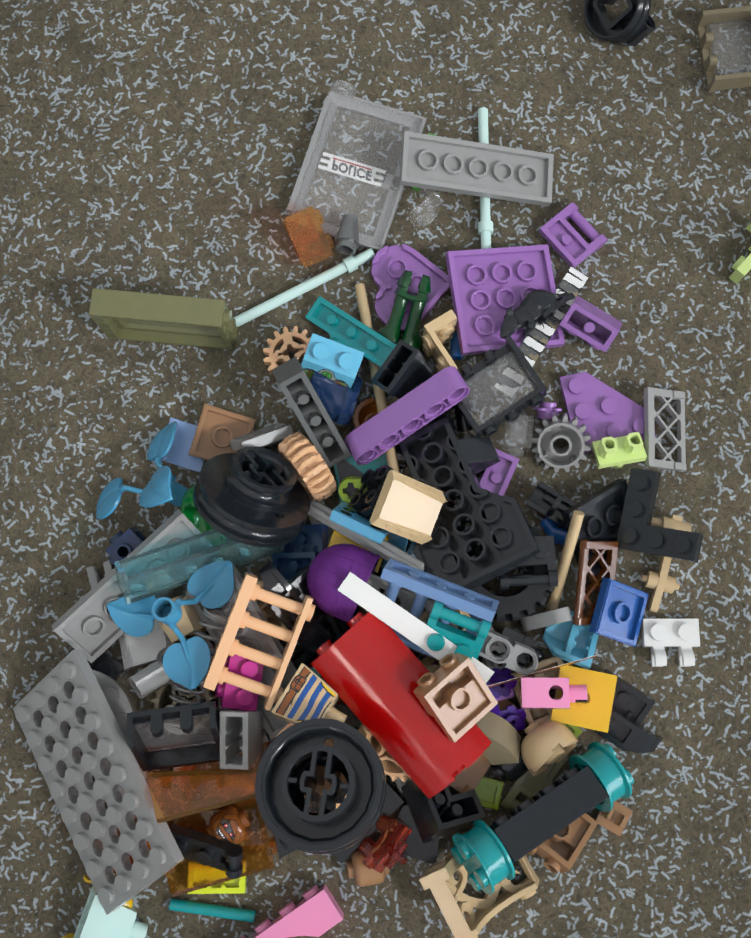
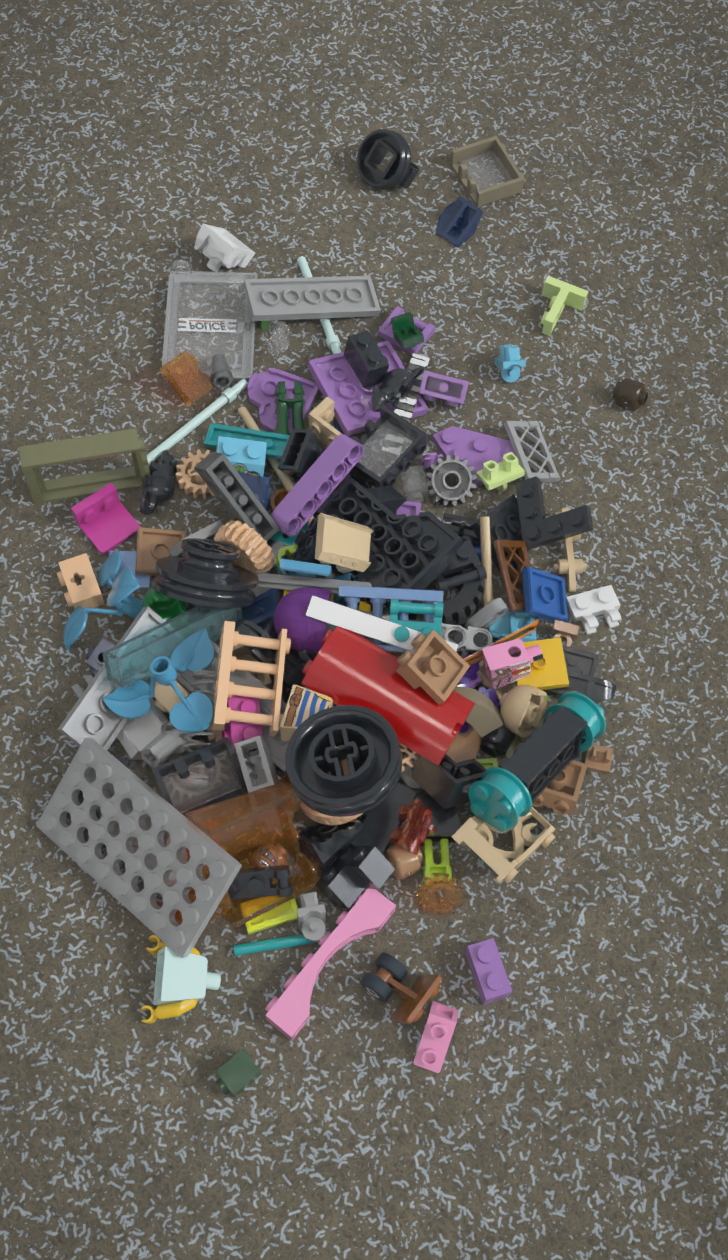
camera: 25 degrees left, 15 degrees down
none -> light nougat brick [57,553,104,609]
none -> dark pink bracket [71,483,141,555]
none -> black animal [140,450,177,515]
none -> white brick [194,224,255,272]
none -> light grey hips [297,892,326,942]
none -> black brick [315,845,395,909]
none -> black brick [344,331,389,388]
none -> dark green bracket [391,312,424,349]
none -> clear orange gear [416,873,465,917]
none -> lime piece [423,839,452,889]
none -> dark blue slope [435,196,483,248]
none -> medium azure hips [495,344,526,382]
none -> tile [551,620,579,647]

